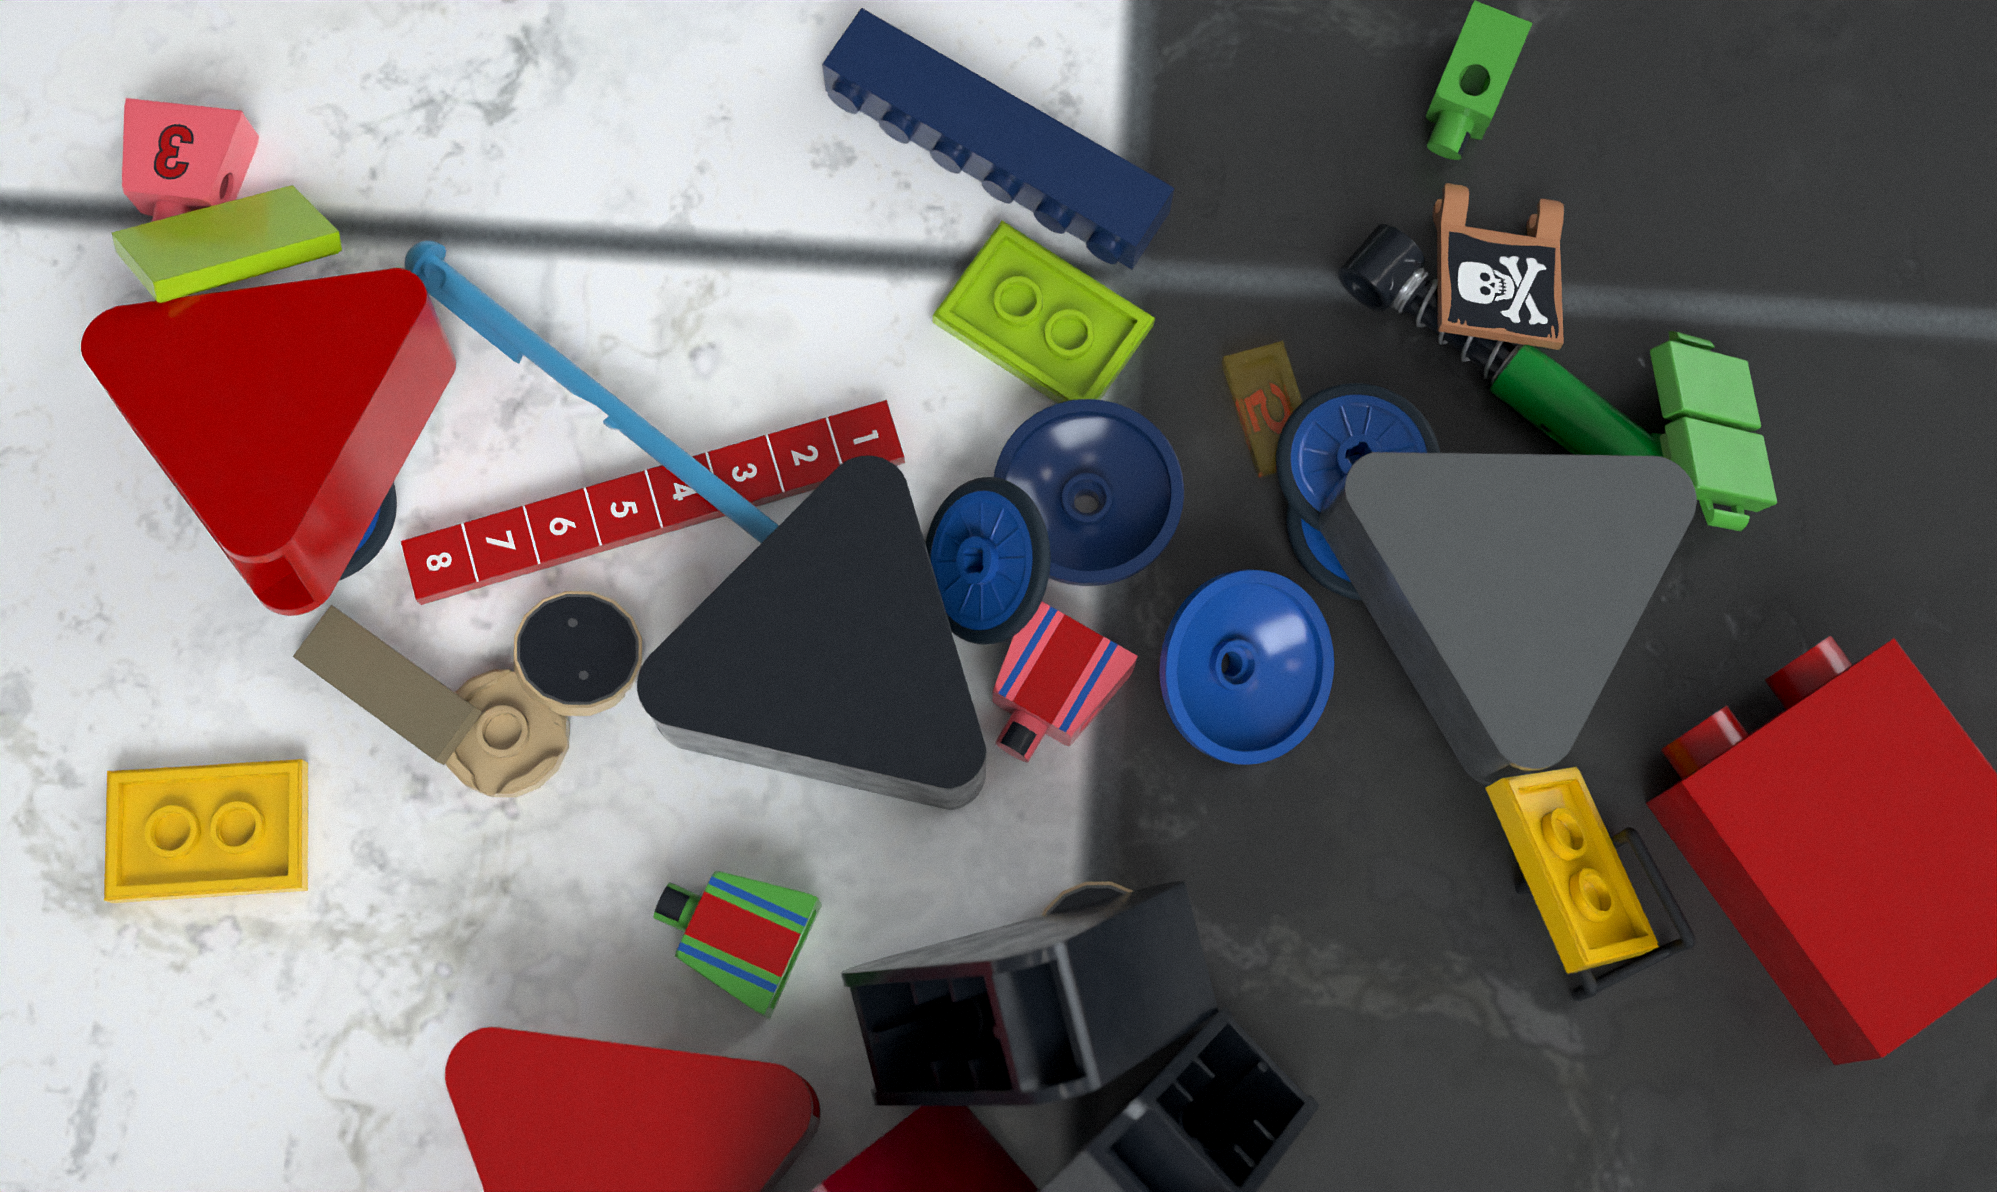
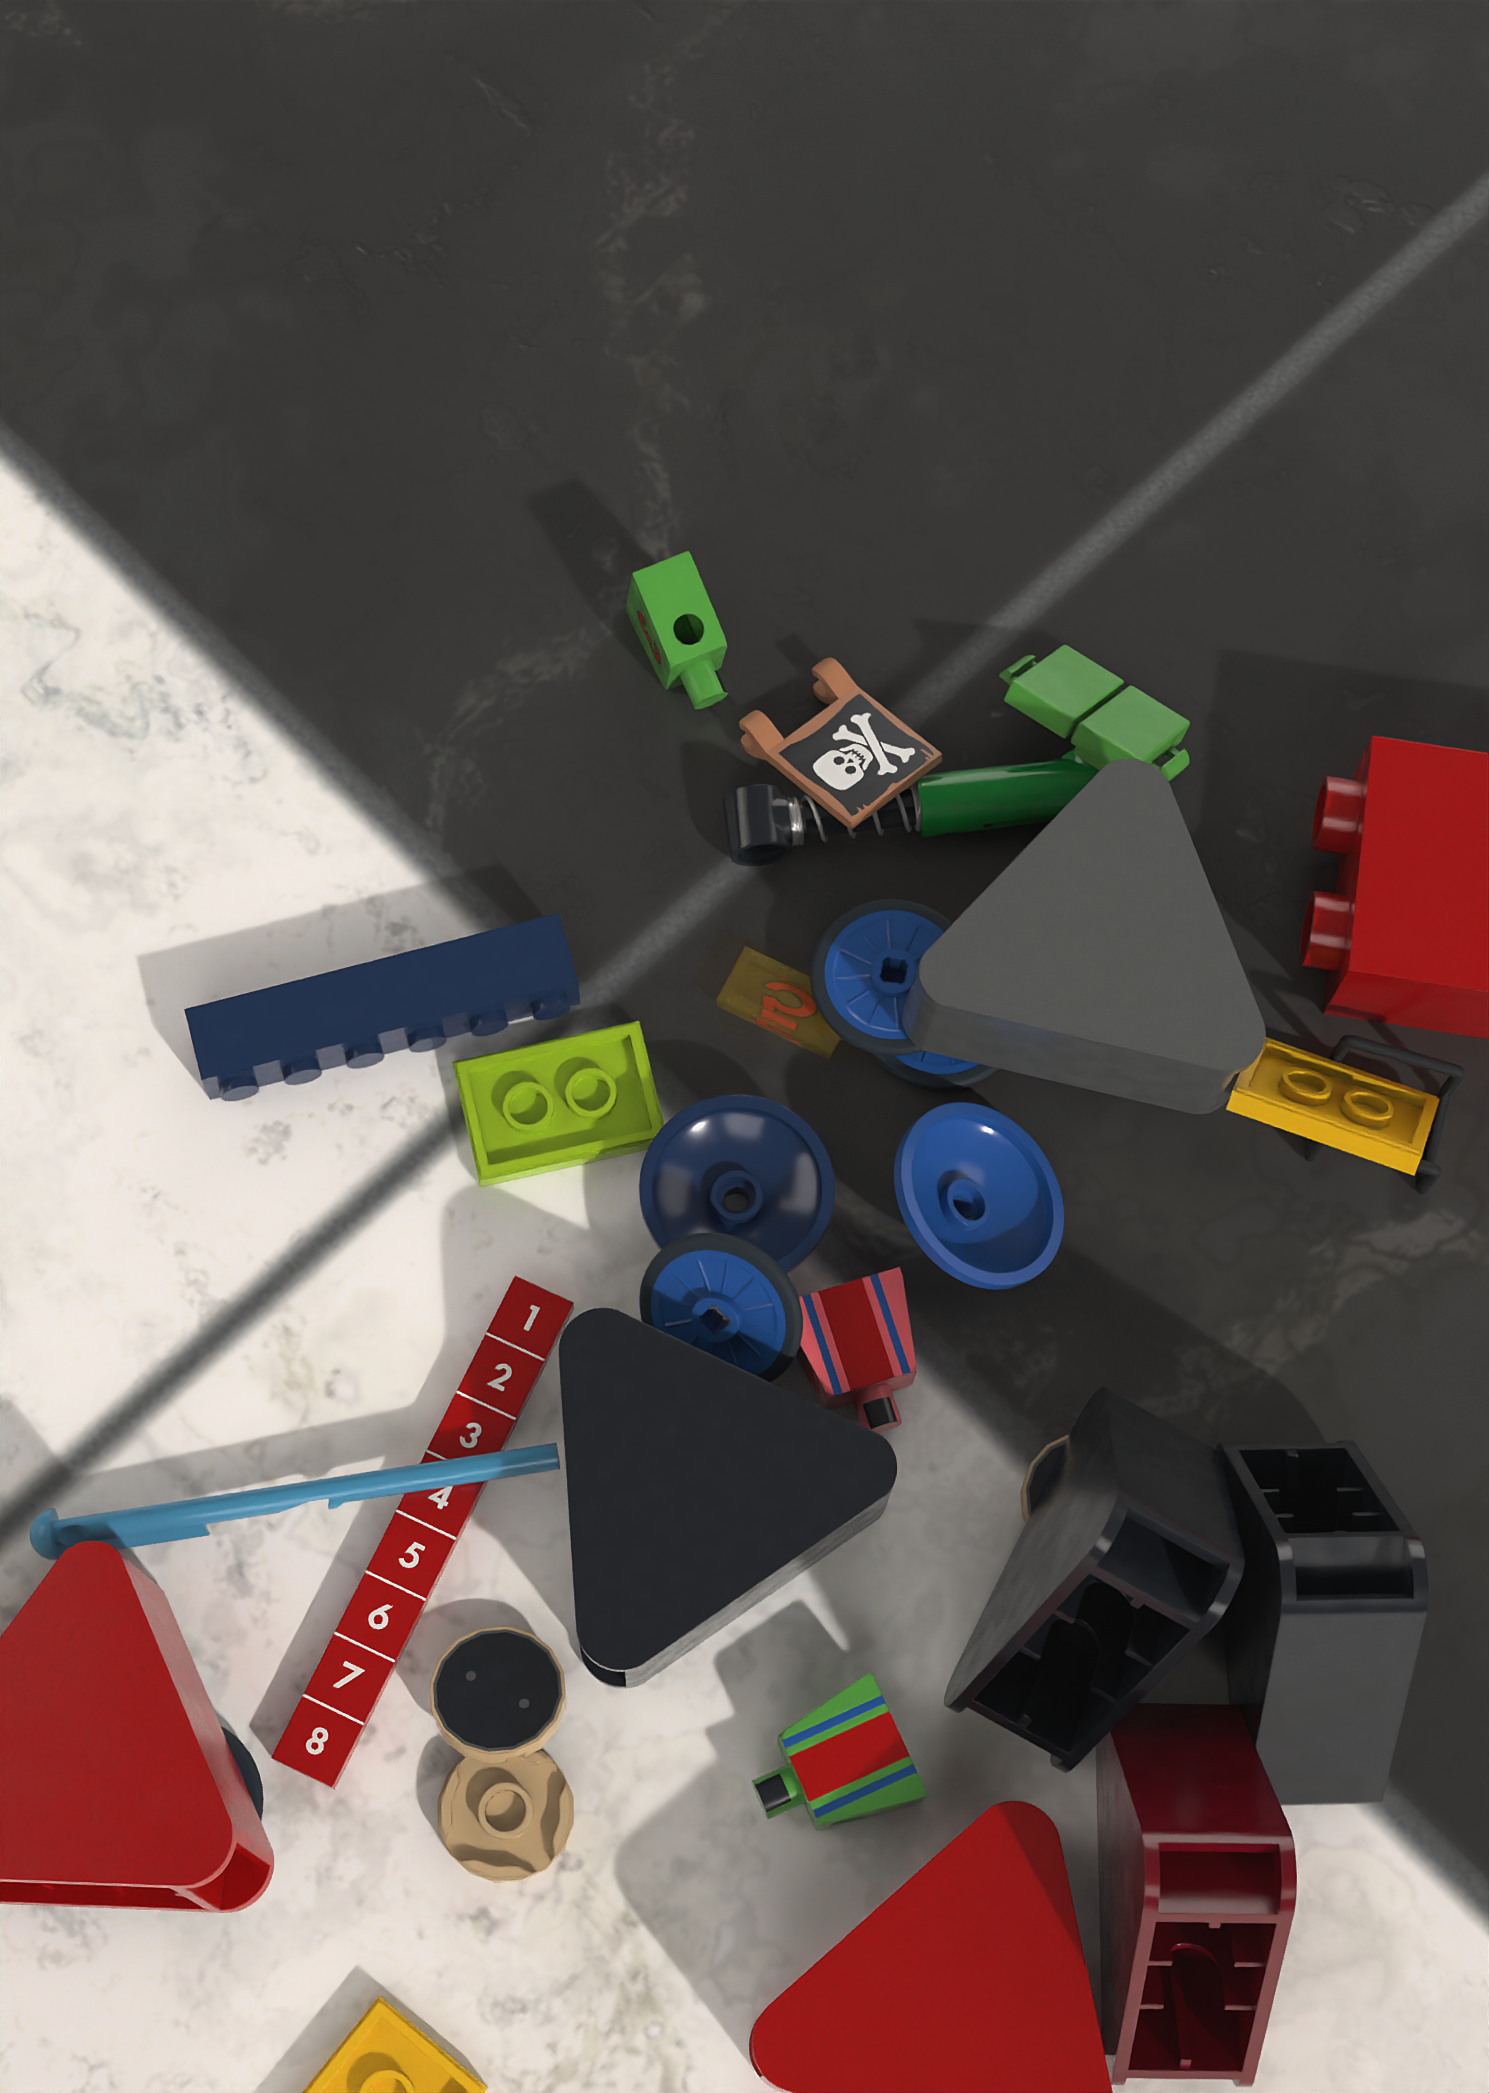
camera: 50 degrees left, 5 degrees down
dark tan tile [293,605,482,765] -> none

